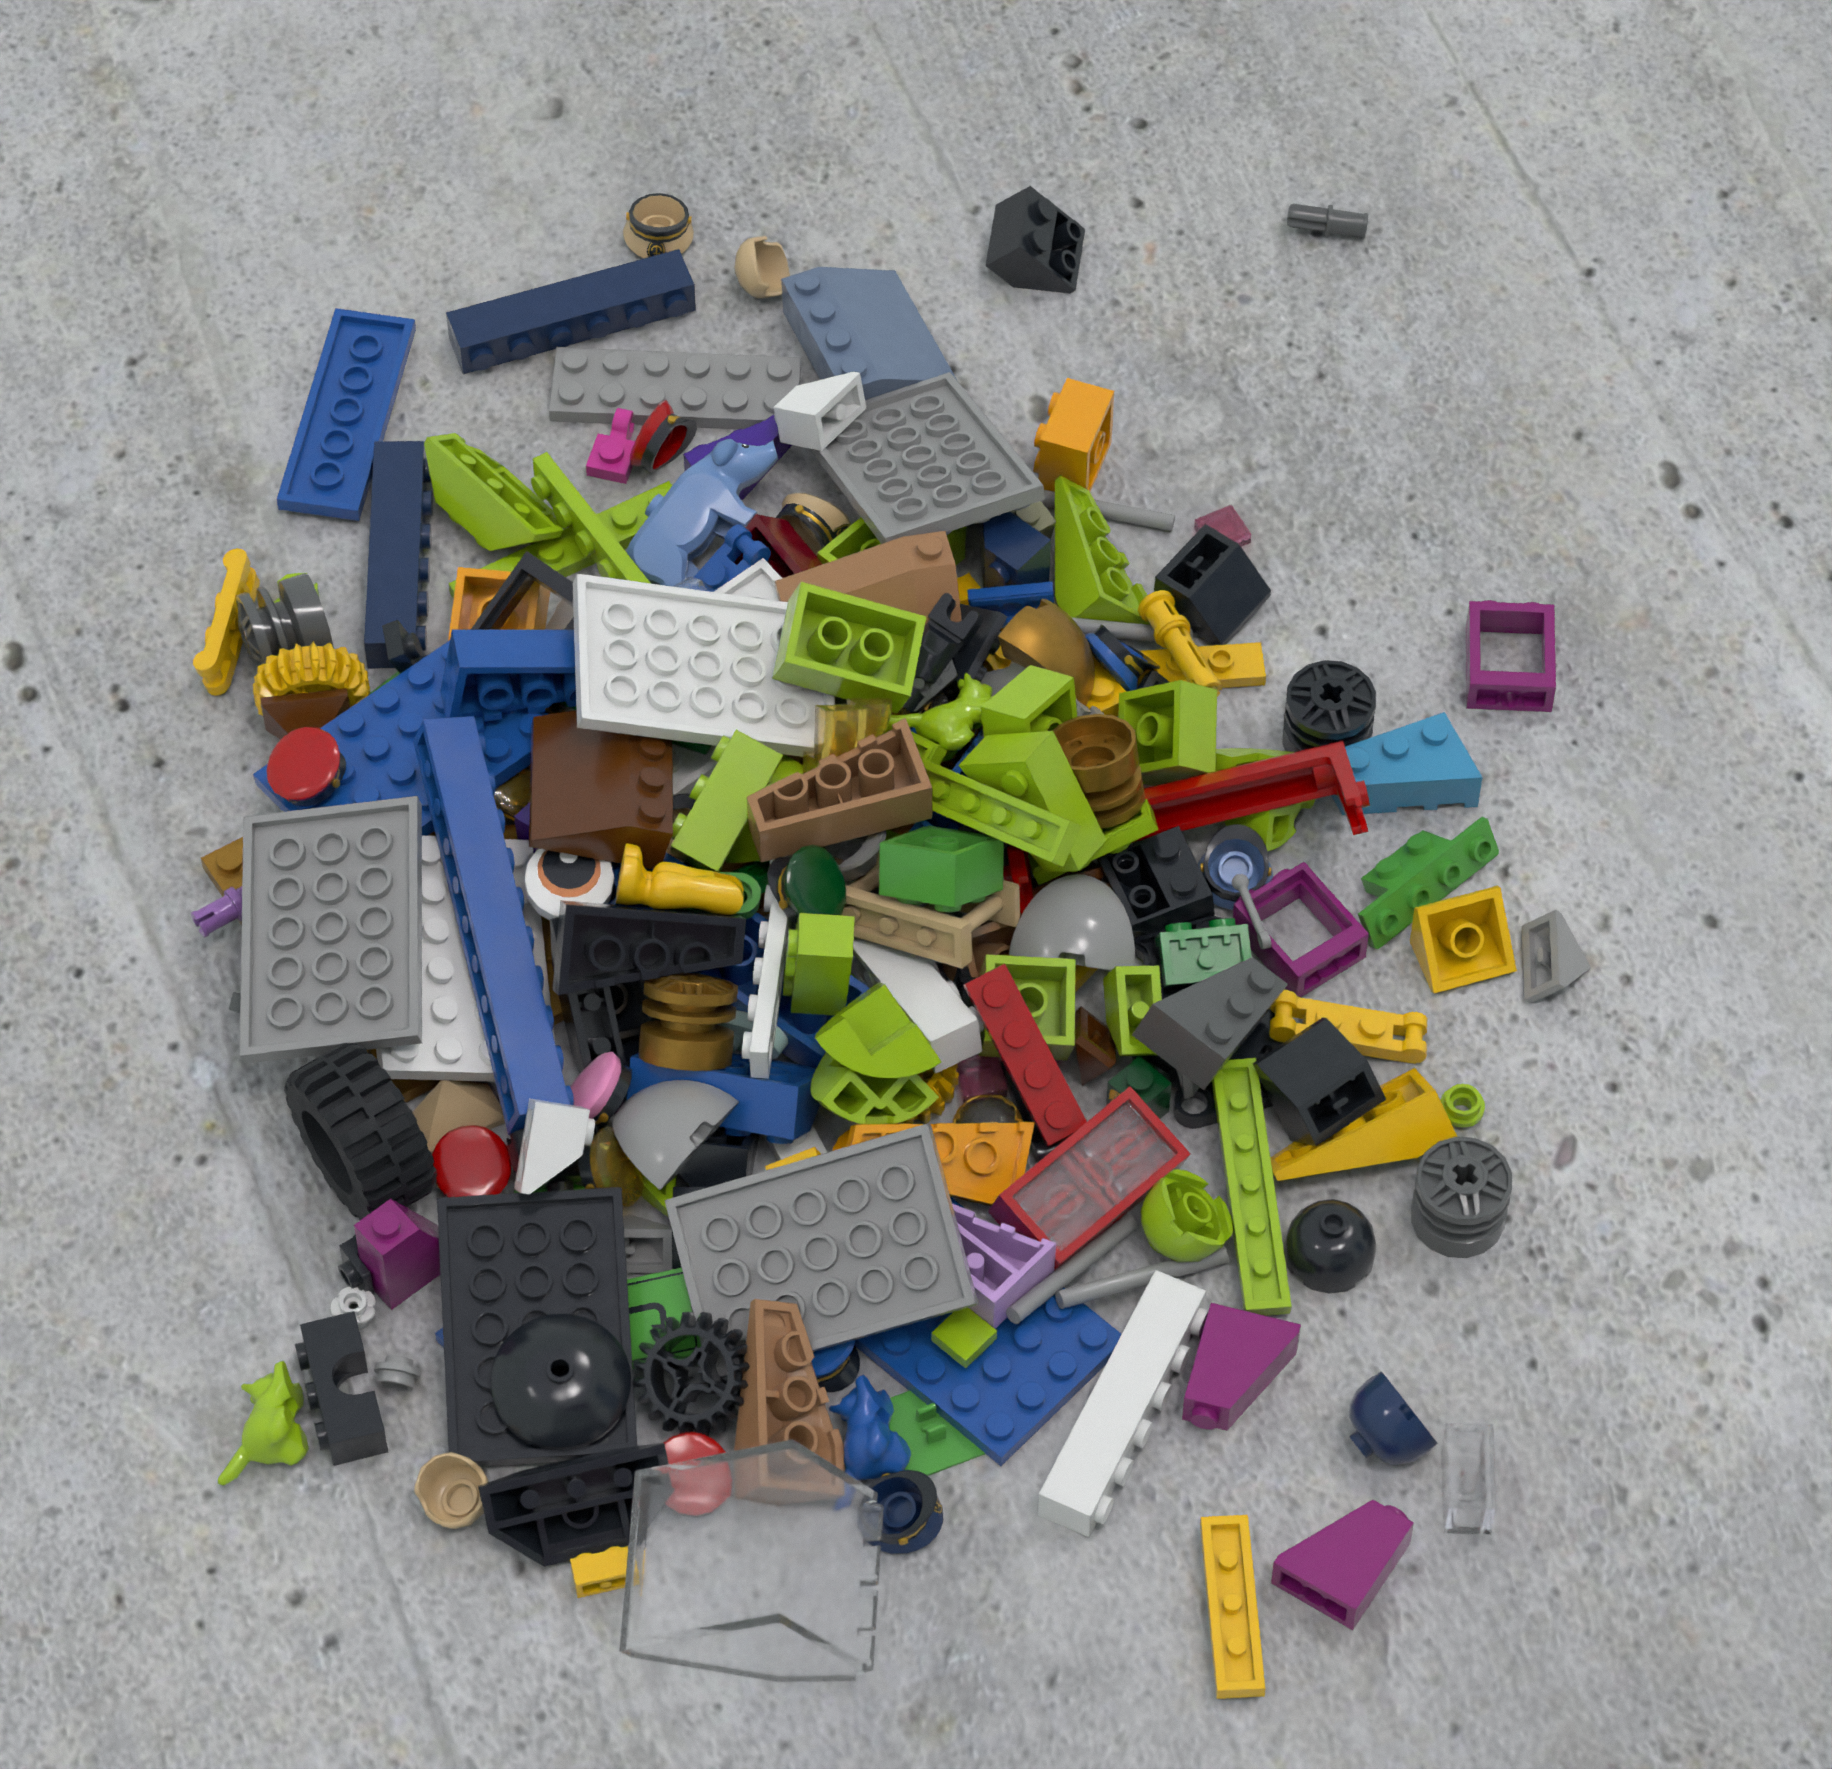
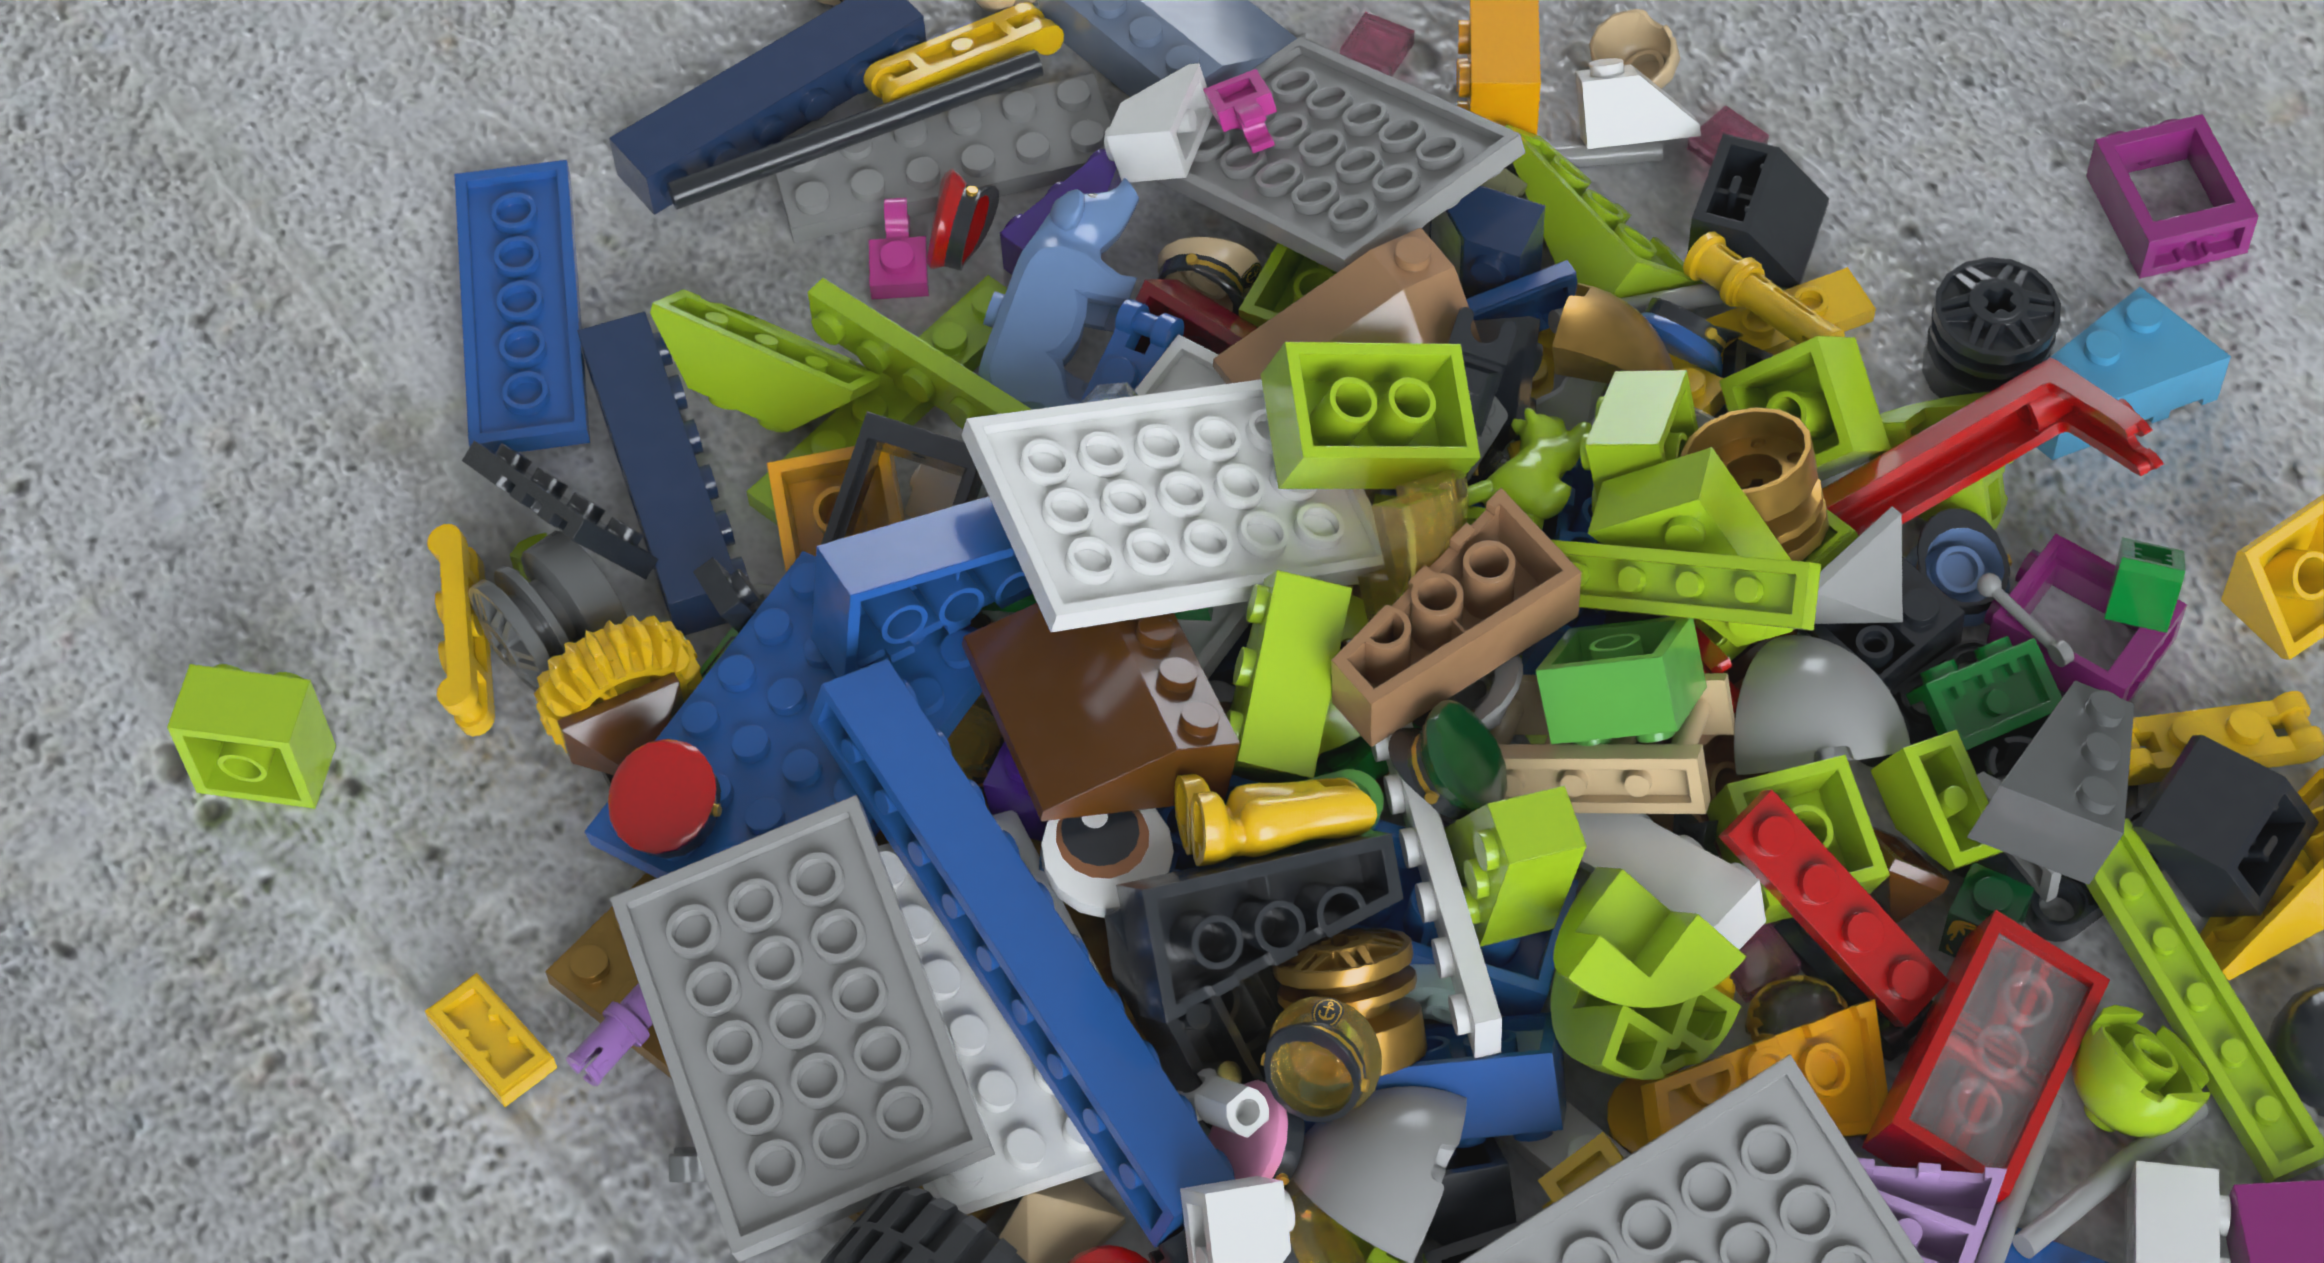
camera: 15 degrees left, 0 degrees up
bright green bracket [1358,817,1499,949] -> none
none -> lime brick [167,664,336,809]
none -> yellow plate [425,973,557,1107]
none -> black wing [462,441,659,580]
none -> black piece [667,49,1044,210]
none -> yellow plate [864,2,1064,104]
none -> white bar [1177,1068,1269,1138]
none -> dark pink plate [1203,69,1277,154]
none -> clear yellow piece [1261,997,1382,1123]
none -> clear pink tile [1340,12,1415,77]
none -> white slope [1575,58,1701,149]
none -> tan hair [1589,9,1681,89]
none -> light grey slope [1814,507,1903,624]
none -> green slope [2104,537,2186,633]

